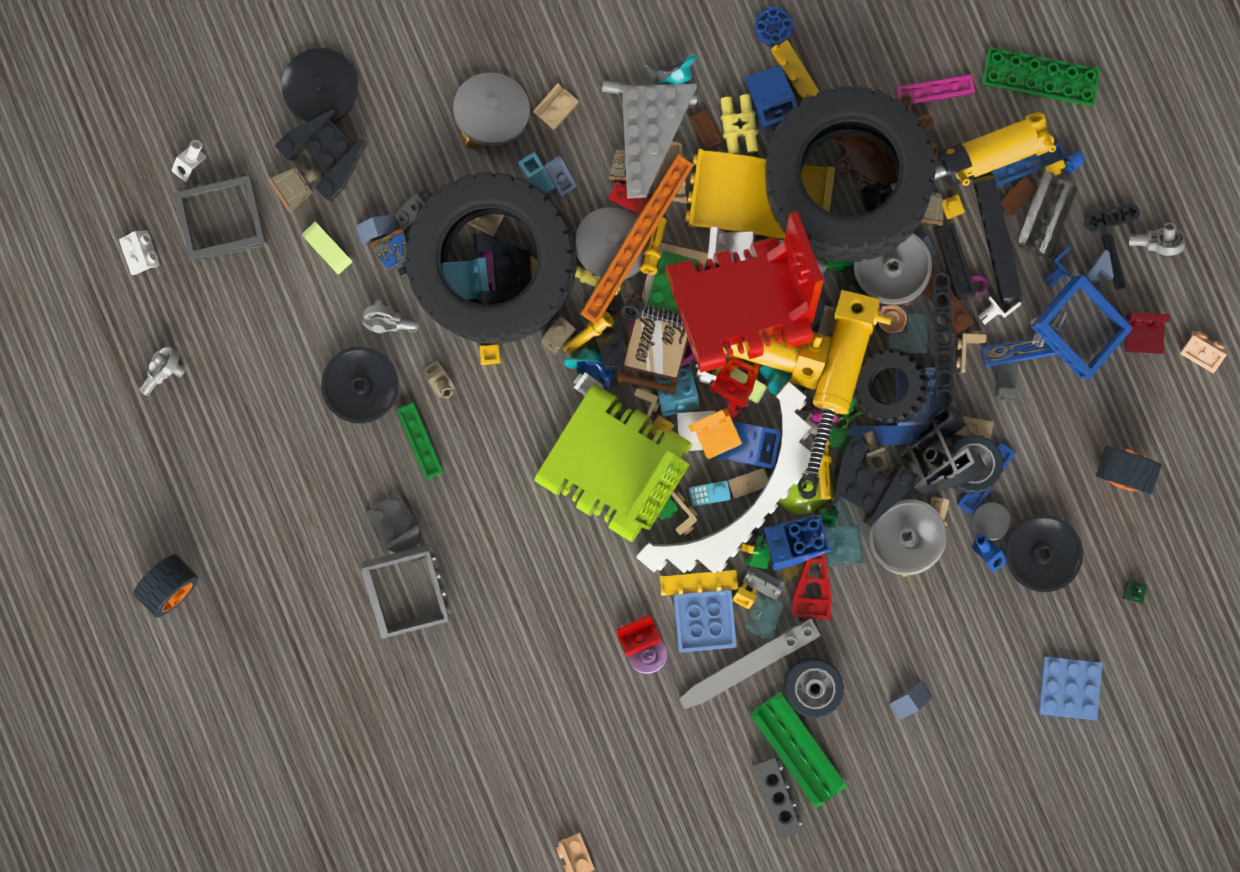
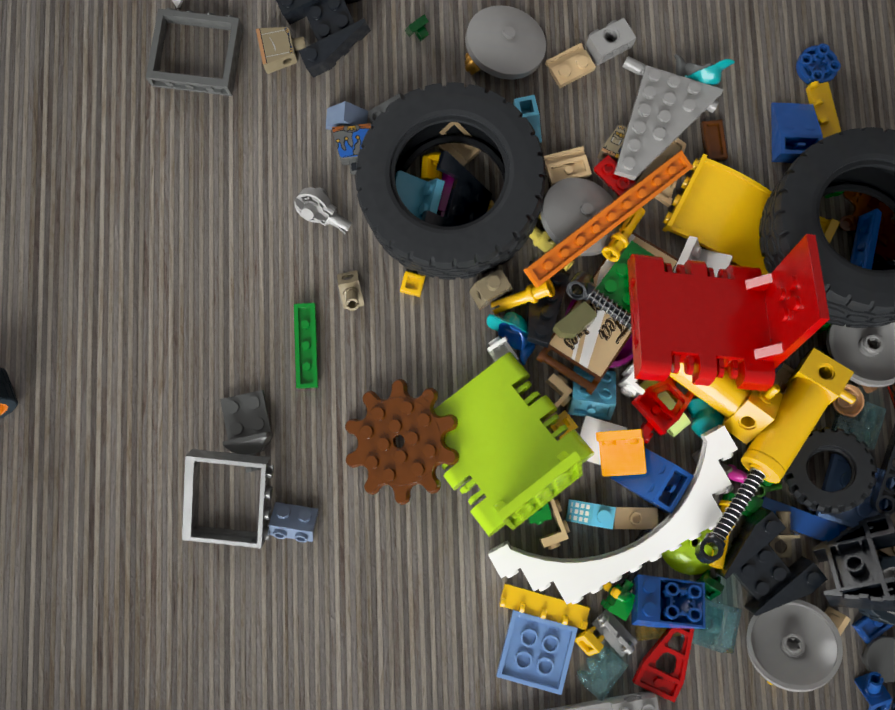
camera: 25 degrees right, 5 degrees down
white bracket [119,230,160,275] -> none
light grey pin [139,346,186,396] -> none
yellowish green beam [301,222,352,275] -> none
black dish [321,347,399,424] -> none
sand blue slope [544,156,577,196] -> none
red bracket [615,615,662,657] -> none
lavender dish [629,642,668,674] -> none
light yellow pin [720,94,759,154] -> none
none -> sand blue bracket [269,502,318,543]
none -> reddish brown plate [345,379,459,505]
none -> dark green tile [405,14,429,42]
none -> yellow plate [421,152,442,181]
none -> tan plate [544,146,592,186]
none -> olive piece [553,301,597,339]
none -> light grey brick [586,18,636,65]
none -> blue tile [850,209,882,270]

